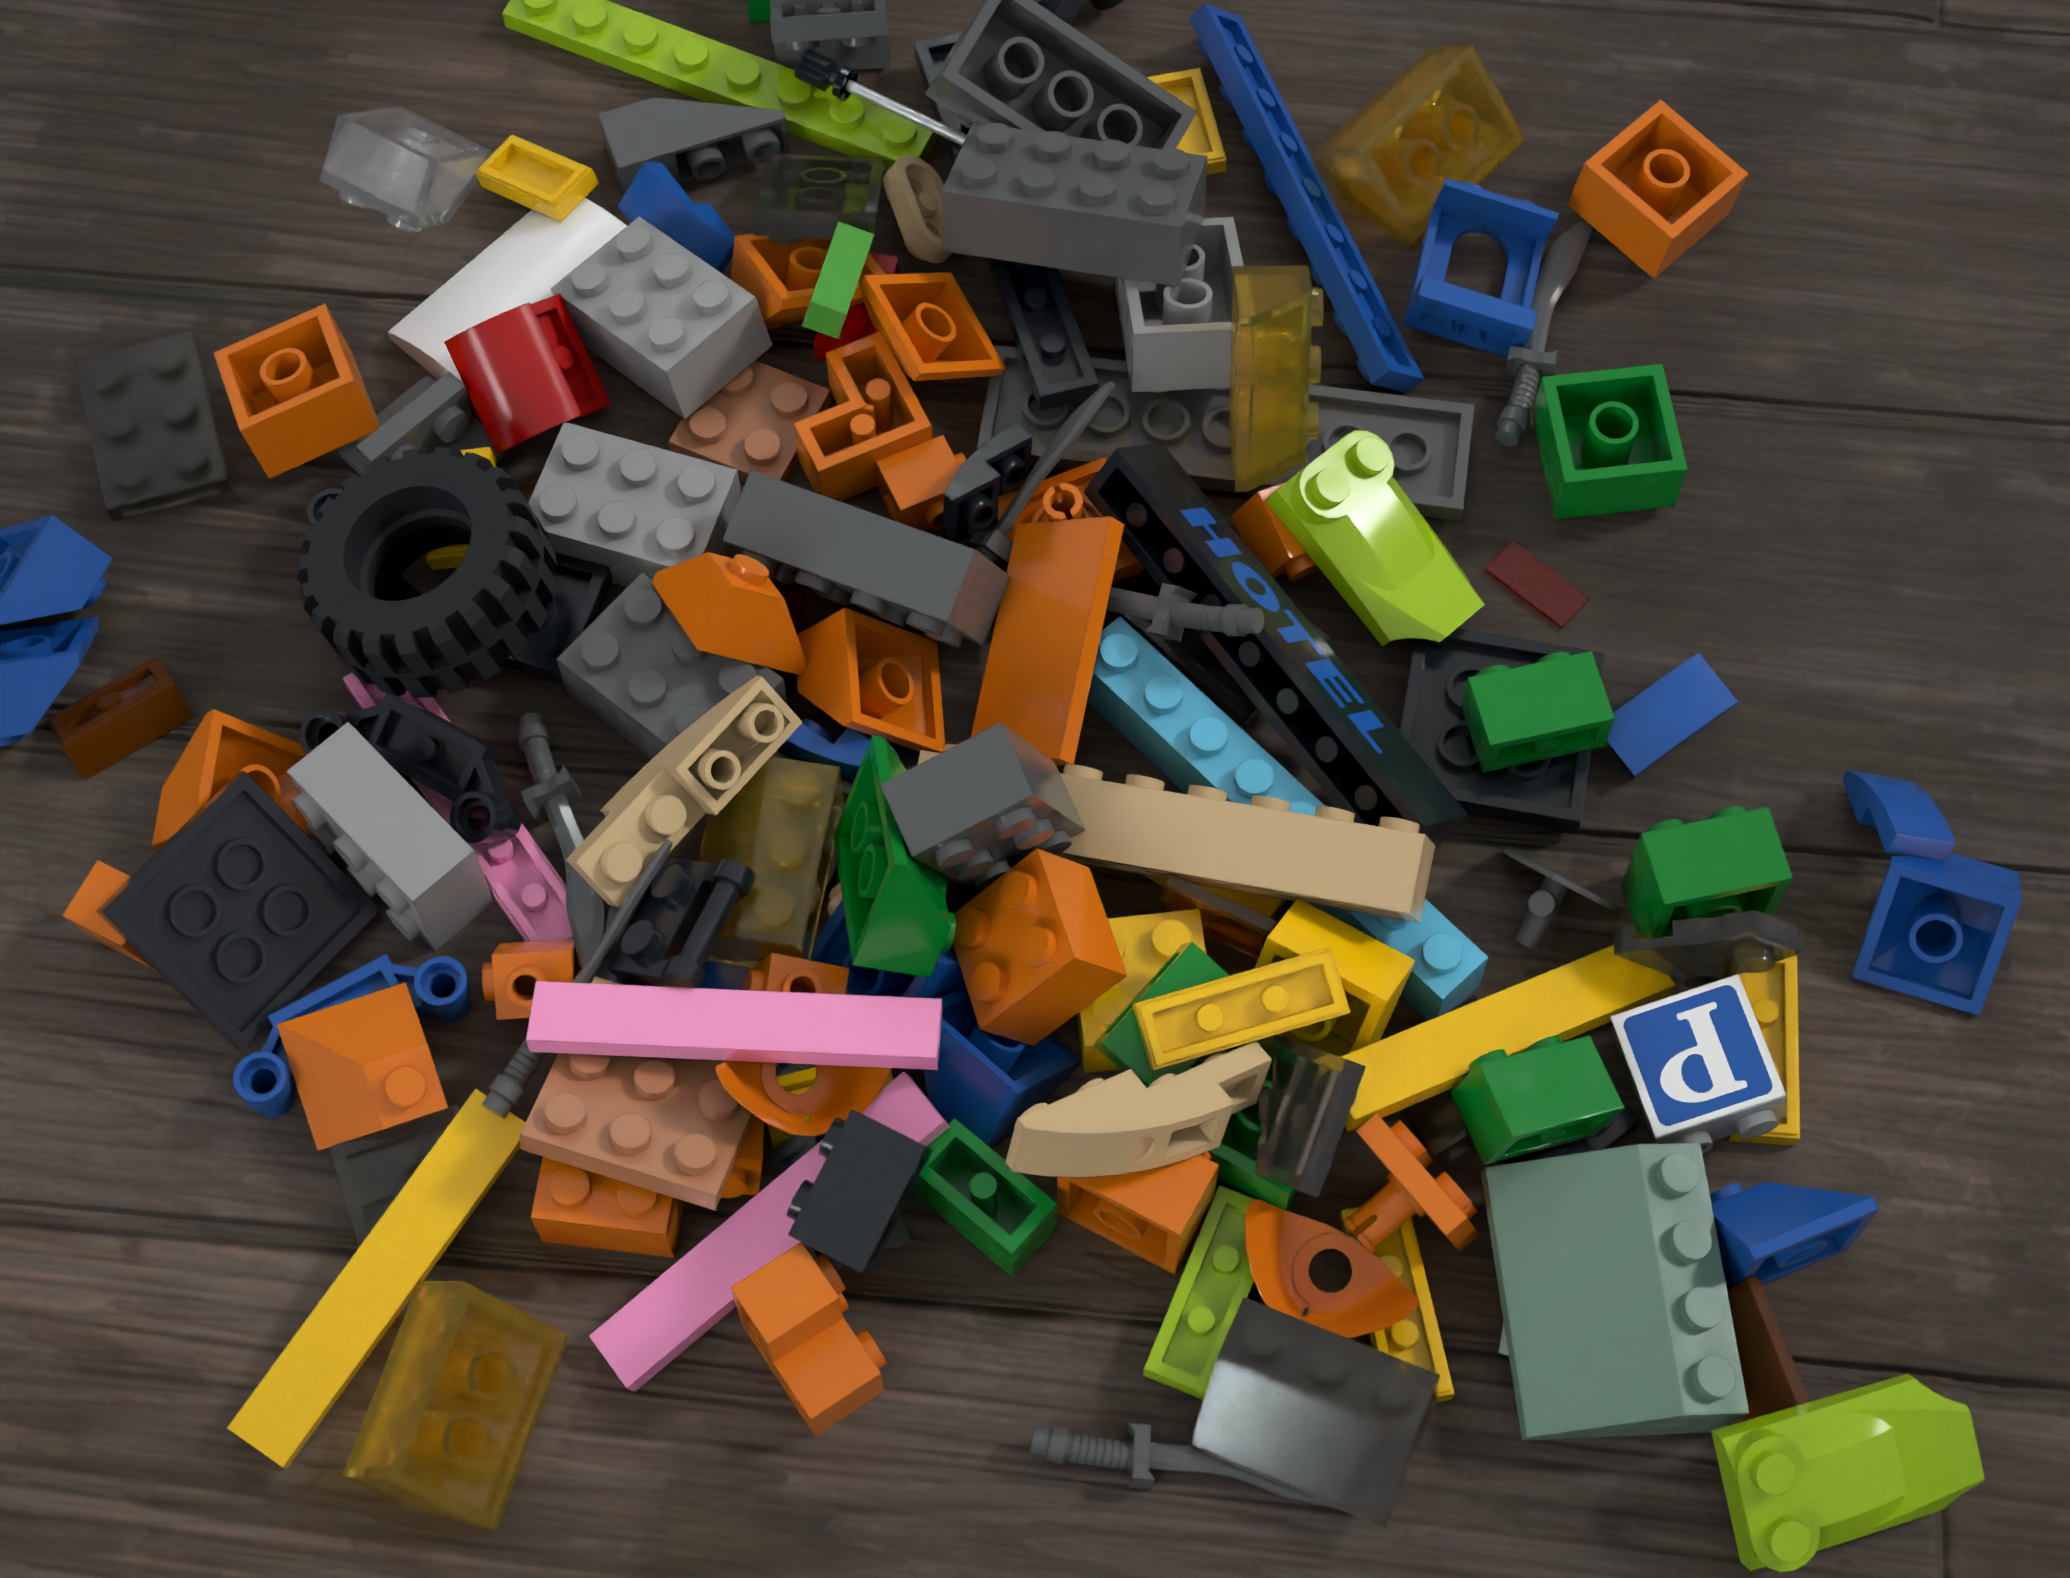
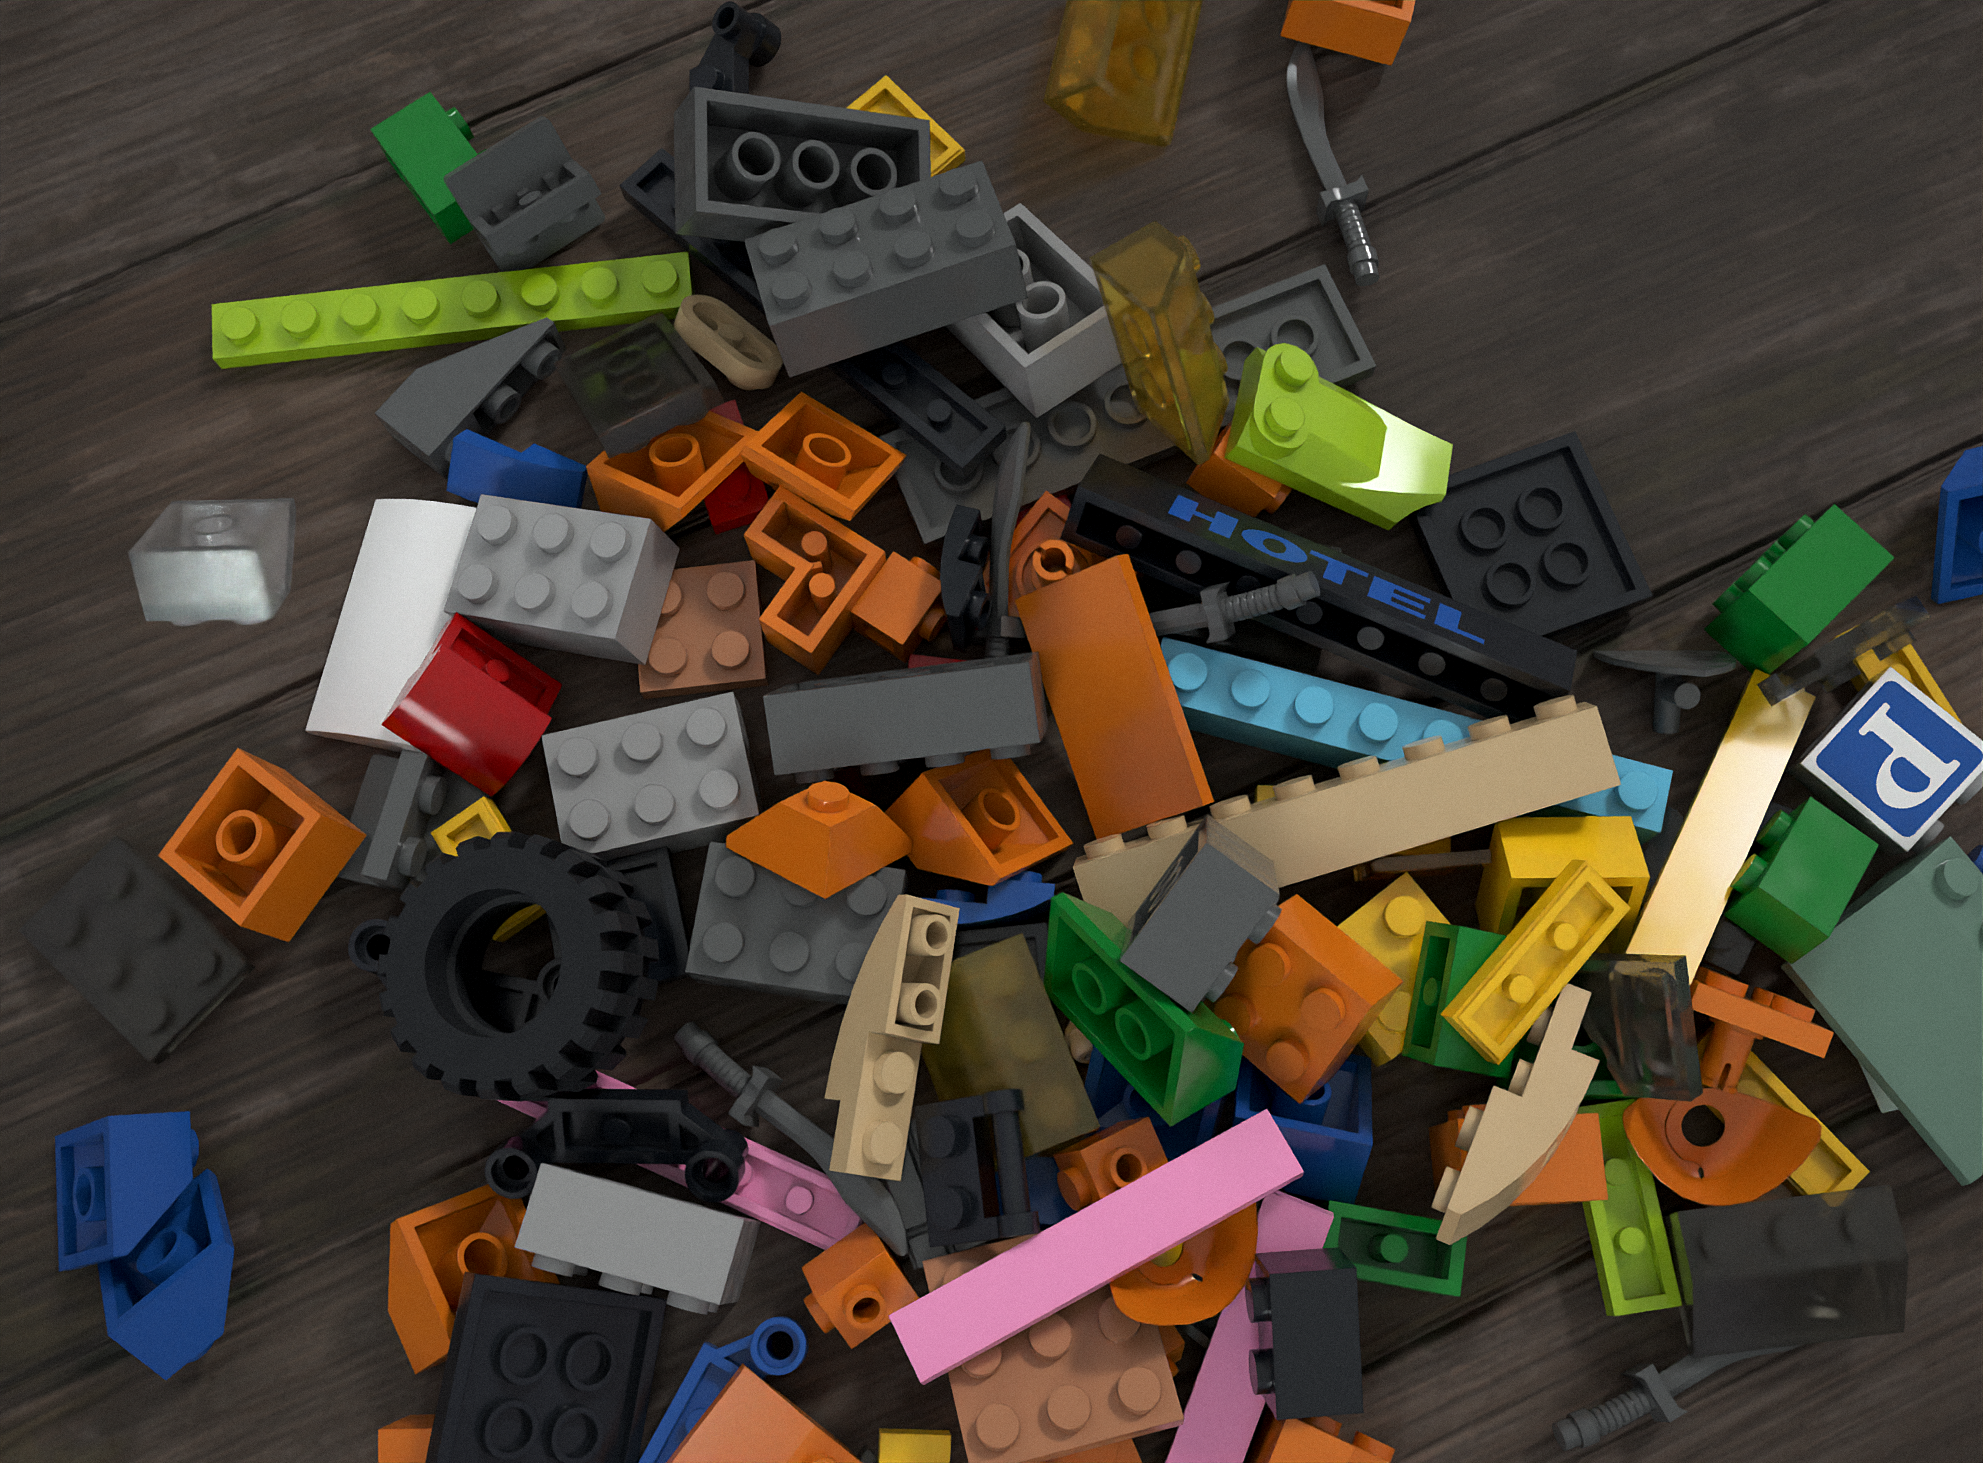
camera: 30 degrees left, 10 degrees up
reddish brown slope [46,658,192,779] -> none
yellow tile [474,135,599,222] -> none
dark grey sword [482,839,673,1119] -> none
piece [794,49,967,146] -> none
bright green piece [802,221,874,339] -> none
blue plate [1189,3,1424,393] -> none
blue panel [1403,178,1559,358] -> none
green brick [1461,651,1615,773] -> none
clear red window [1485,540,1589,629] -> none
green brick [1532,364,1687,519] -> none
blue slope [1607,653,1739,778] -> none
blue slope [1842,770,1956,861] -> none

